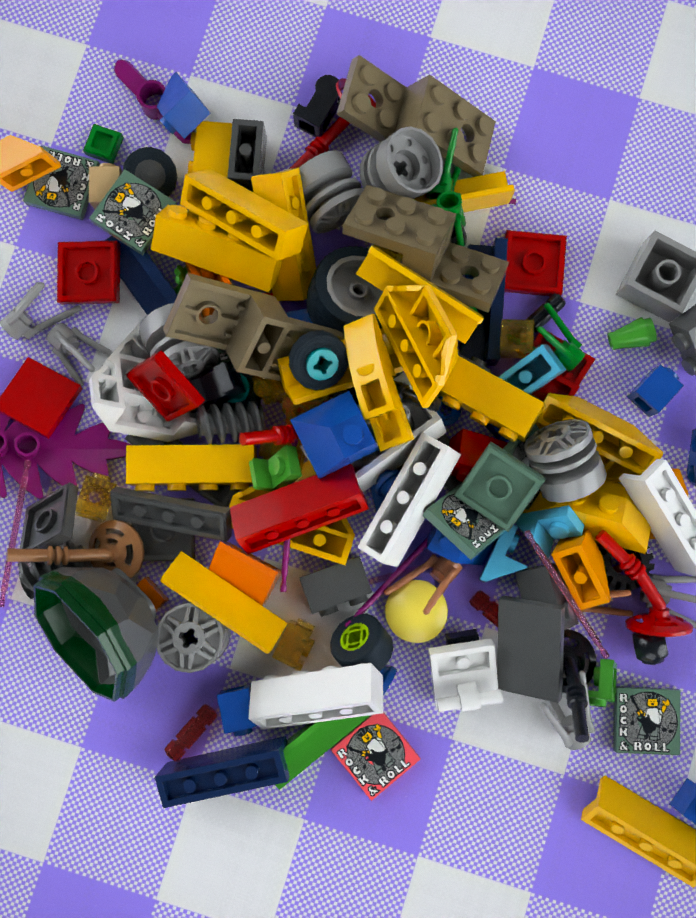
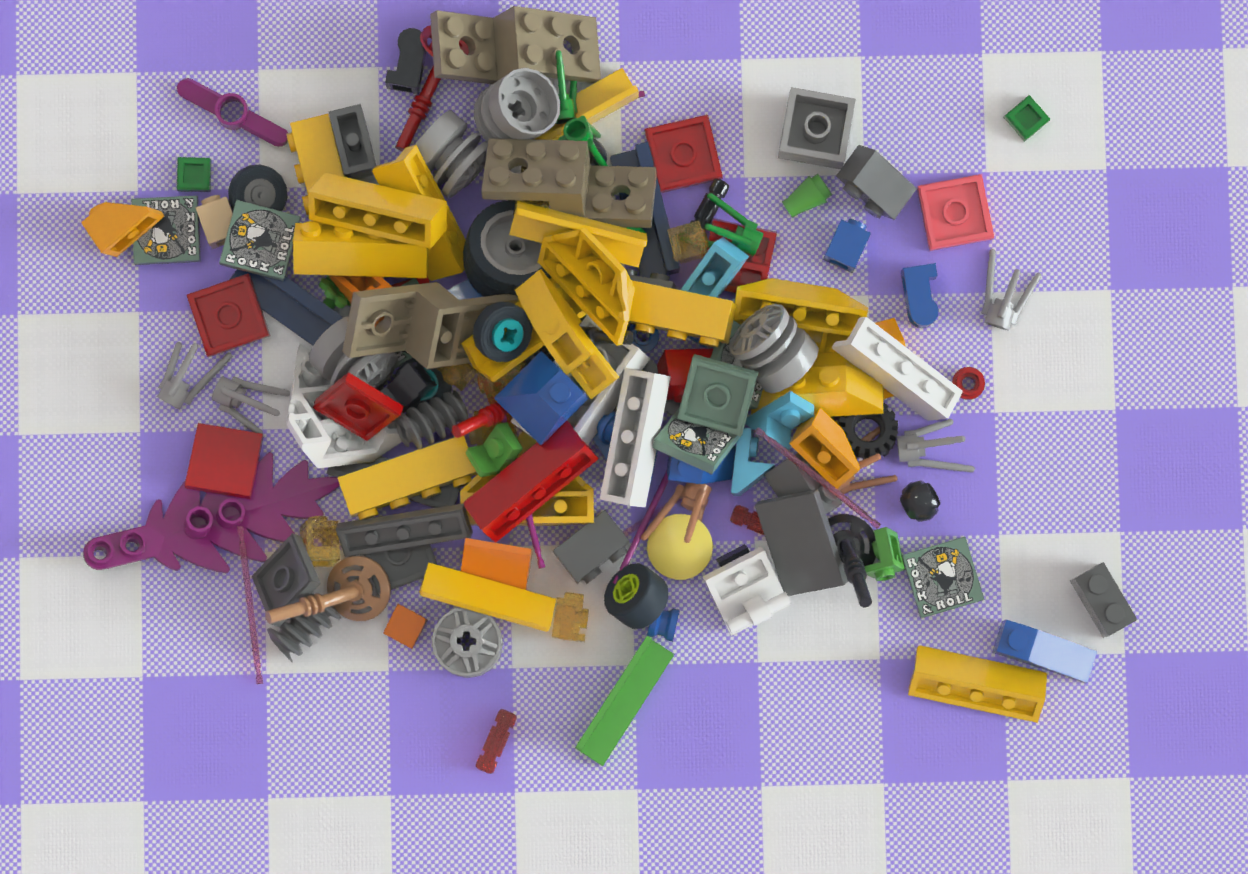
camera: 25 degrees left, 0 degrees up
rock [33,566,159,702] -> none
dark blue panel [155,736,290,808] -> none
blue slope [157,72,211,139] -> none
blue brick [217,684,257,737] -> none
white brick [248,663,383,730] -> none
tile [331,712,420,801] -> none
light grey plant [540,671,595,750] -> none
red dish [595,530,693,637] -> none

